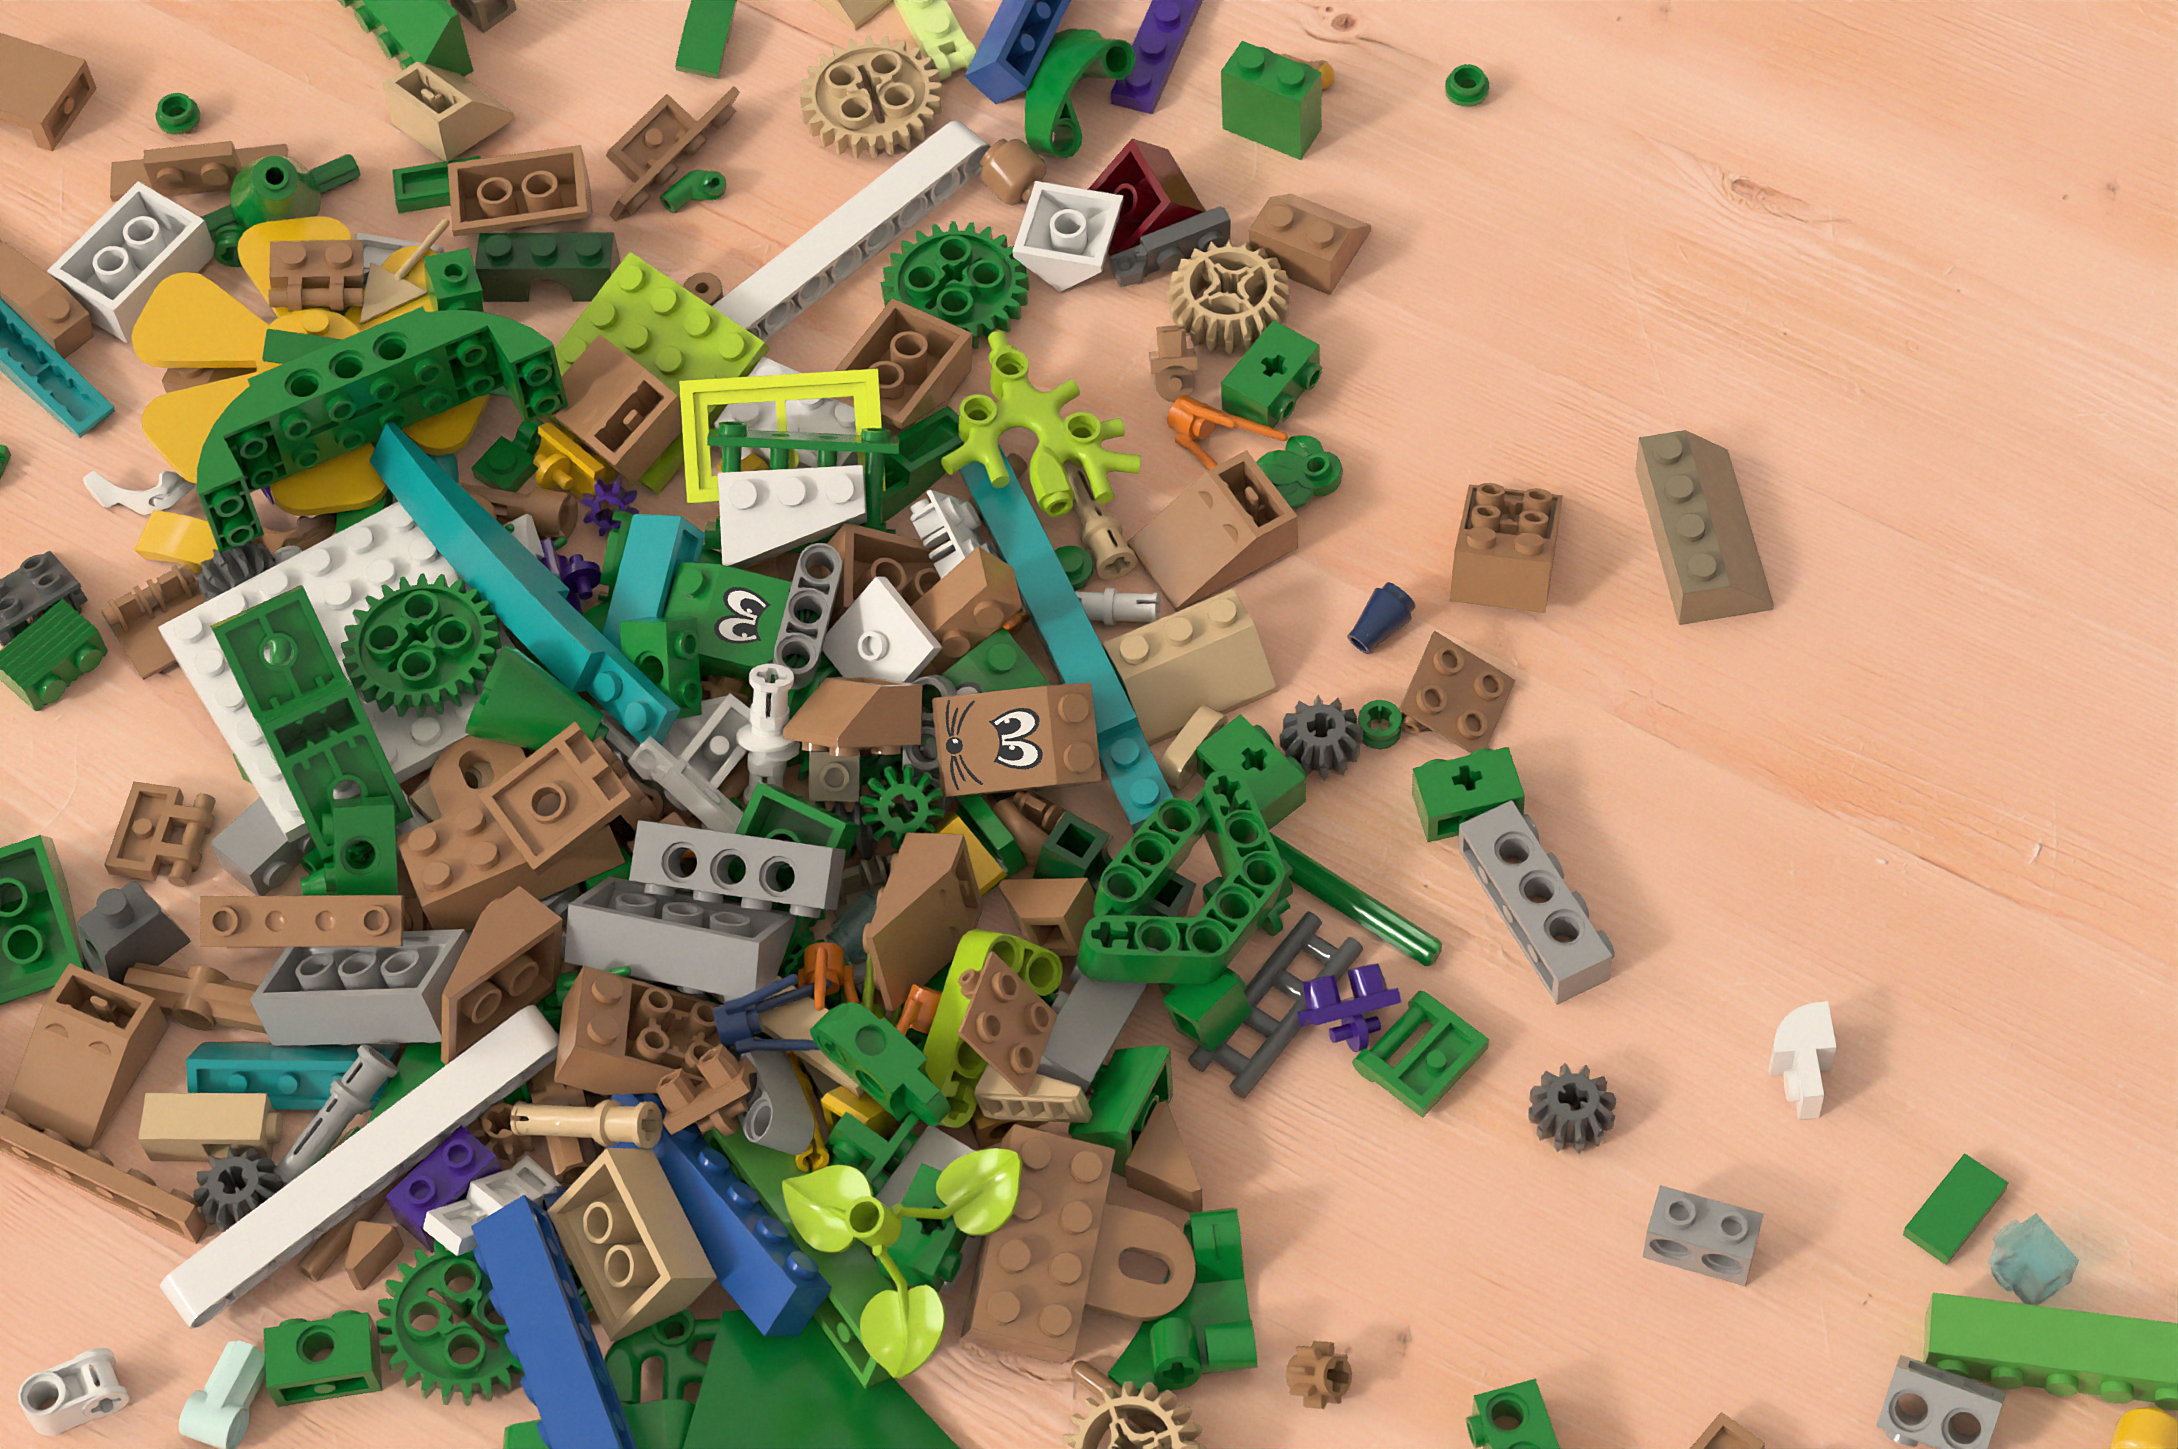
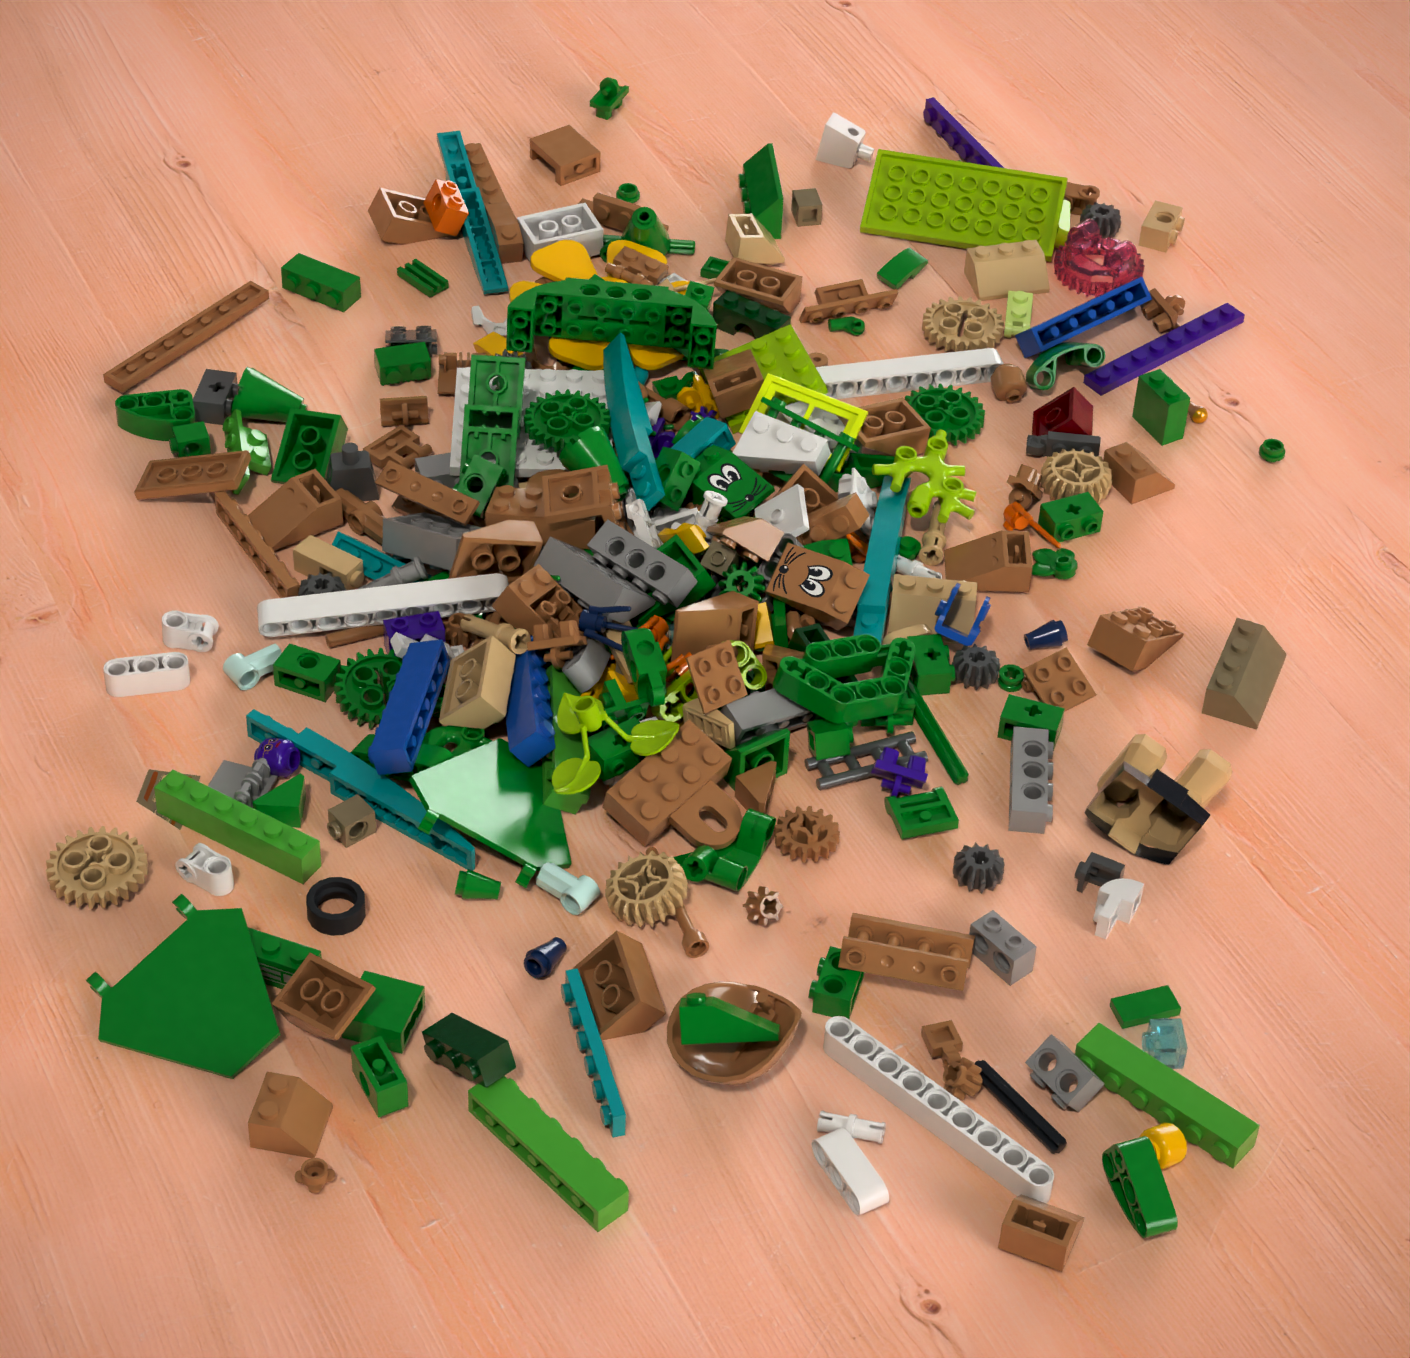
camera: 25 degrees right, 15 degrees down
medium nougat slope [344,1221,404,1290] -> none
light grey beam [773,543,842,690] -> none
white slope [1012,181,1124,292] -> none
none -> medium nougat hips [380,396,429,426]
none -> yellow slope [657,523,710,554]
none -> medium nougat gear [774,806,840,863]
none -> medium nougat fence [838,913,975,991]
none -> blue piece [935,583,991,646]
none -> dark grey bracket [1075,852,1125,893]
none -> tan piece [1084,734,1232,865]

